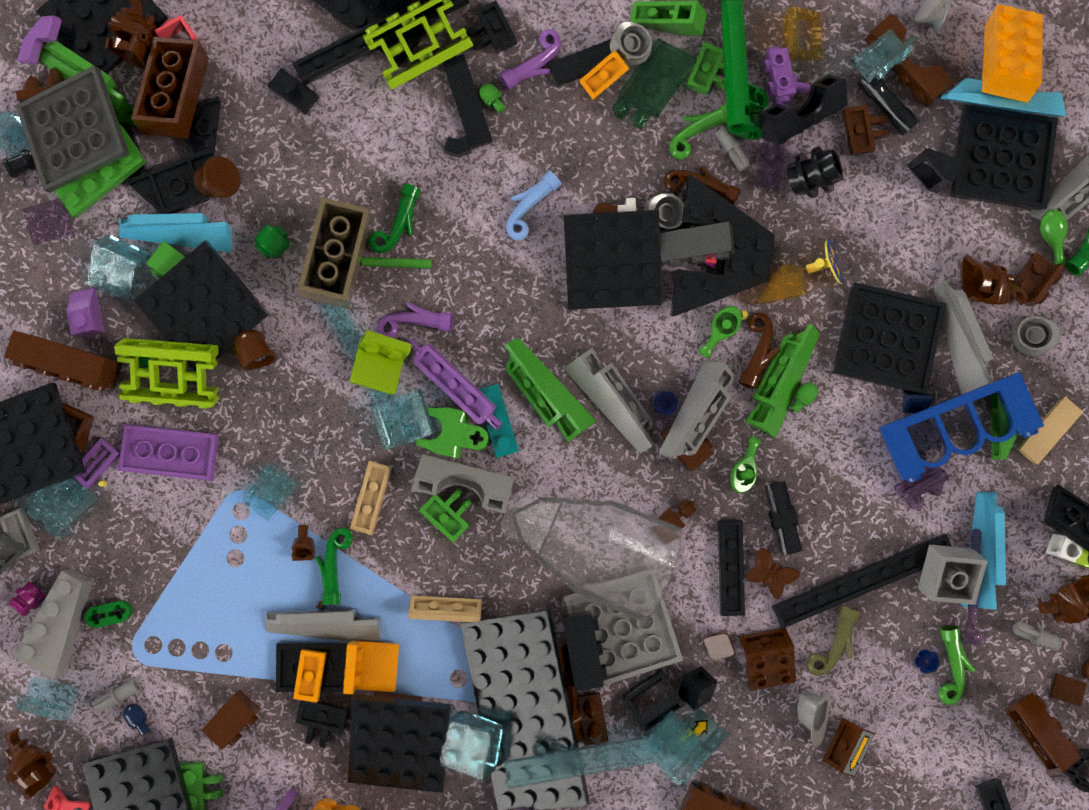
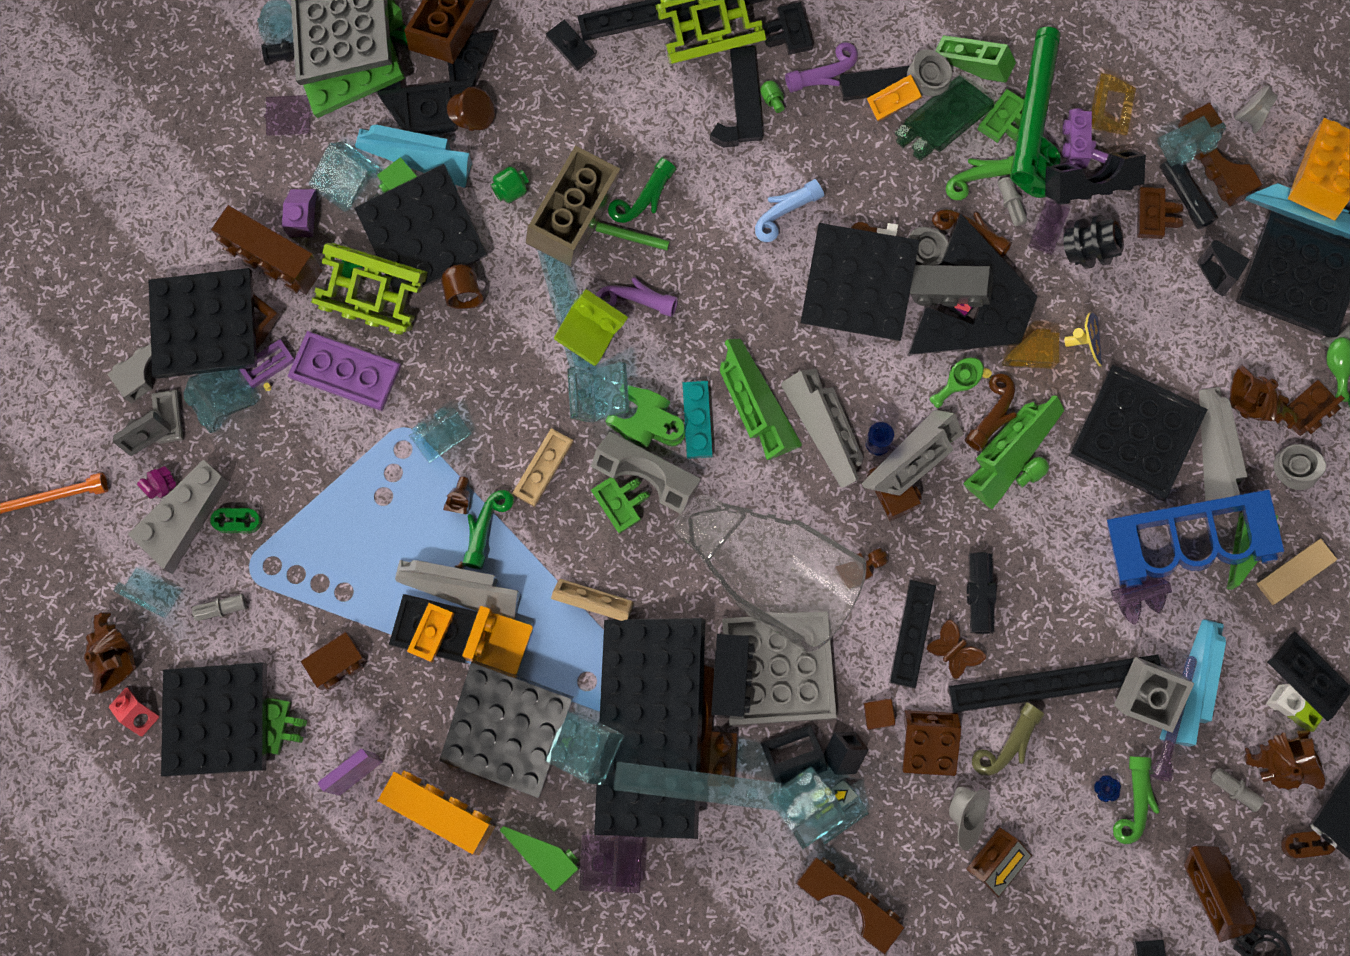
camera: 20 degrees right, 10 degrees down
dark blue cylinder [123,704,150,736] -> none
black hinge [295,700,349,748] -> none
medium lavender plate [408,338,503,430] -> none
bright green piece [730,436,761,493] -> none
dark blue slope [902,391,933,413] -> none
reddish brown slope [1050,674,1087,707] -> none

